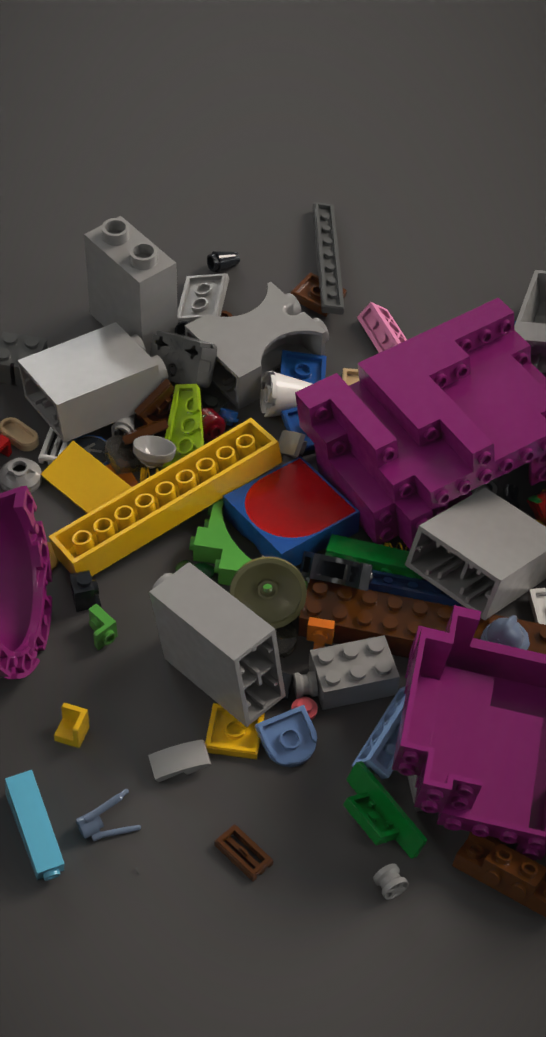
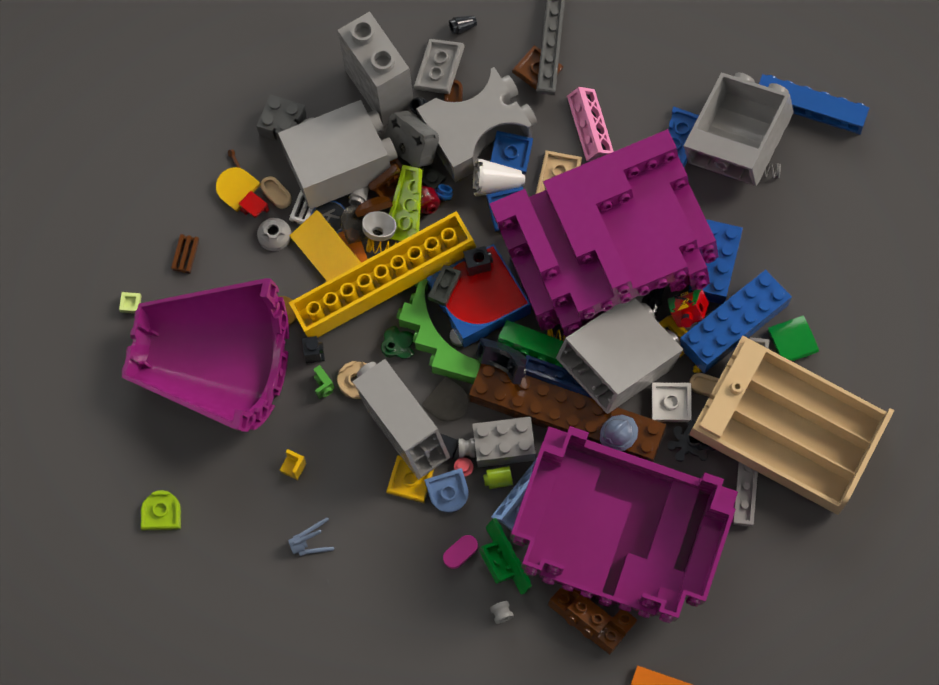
camera: 15 degrees right, 20 degrees up
medium azure slope [5,770,65,881] -> none
light grey slope [148,739,211,782] -> none
reddish brown tile [214,824,273,882] -> none
olive dish [229,556,307,629] -> none
light grey slope [278,430,307,458] -> none
orange plate [307,617,335,649] -> none
none -> tan tile [337,361,367,399]
none -> pearl dark grey plate [428,265,462,307]
none -> dark pink tile [443,535,478,569]
none -> black brick [463,246,493,276]
none -> lime brick [483,466,513,489]

